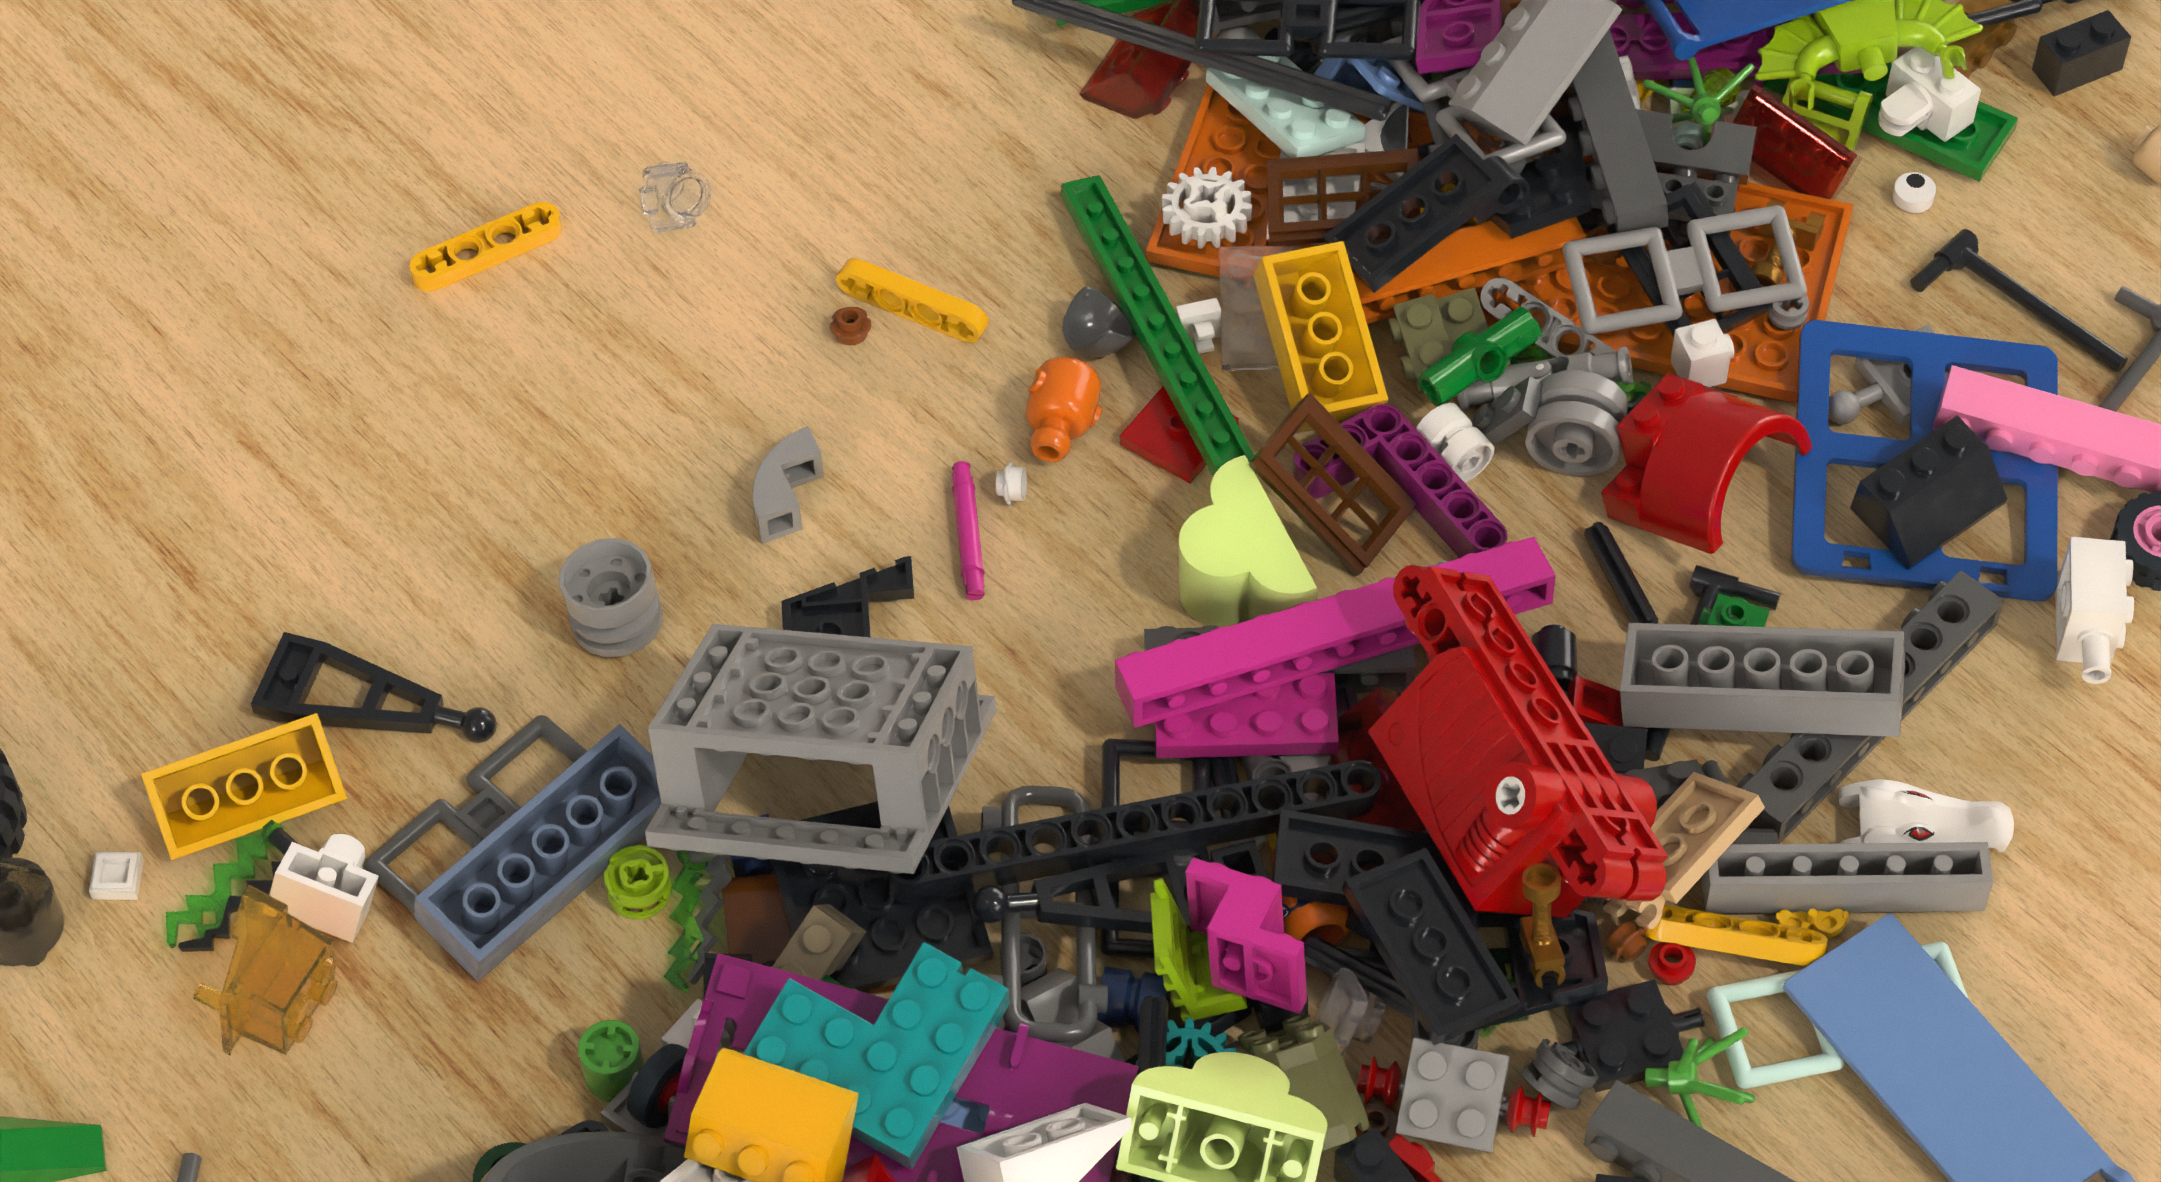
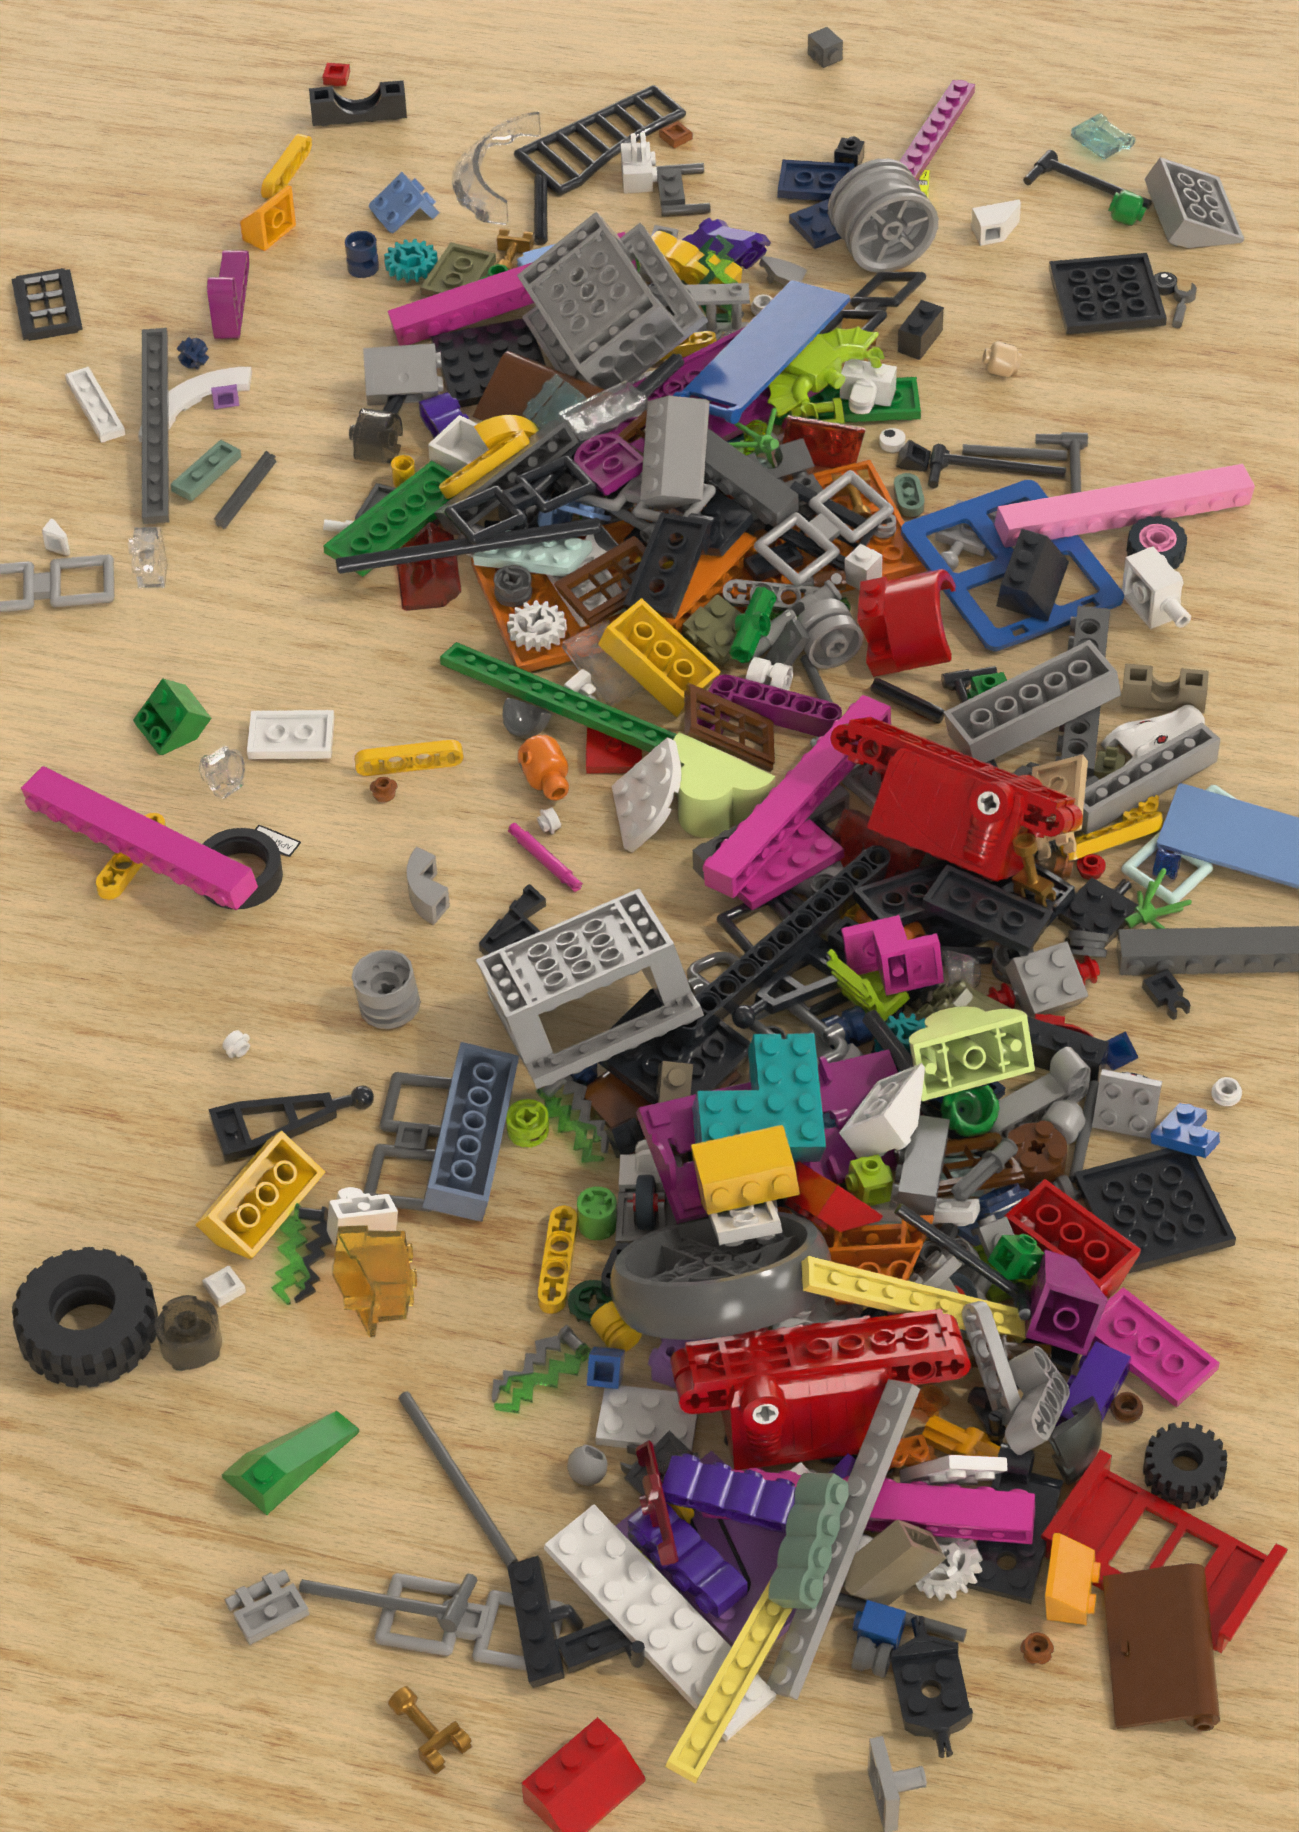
camera: 35 degrees left, 5 degrees down
none -> dark pink brick [21,766,258,911]
none -> green slope [133,678,212,755]
none -> black tyre [203,828,283,909]
none -> white plate [222,1030,250,1058]
none -> white plate [247,710,335,759]
none -> white sticker [255,825,301,857]
none -> dark grey wheel [494,565,532,607]
none -> yellow beam [538,1205,578,1314]
none -> white plate [612,737,681,853]
none -> black plate [743,542,804,582]
none -> dark grey bar [800,655,833,702]
none -> reddish brown piece [802,570,846,590]
none -> sand green plate [894,473,925,517]
none -> black slope [896,439,931,472]
none -> dark grey piece [962,444,1067,461]
none -> olive tile [1094,746,1126,779]
none -> dark tan arch [1121,663,1209,713]
none -> clear blue wheel [1152,847,1182,880]

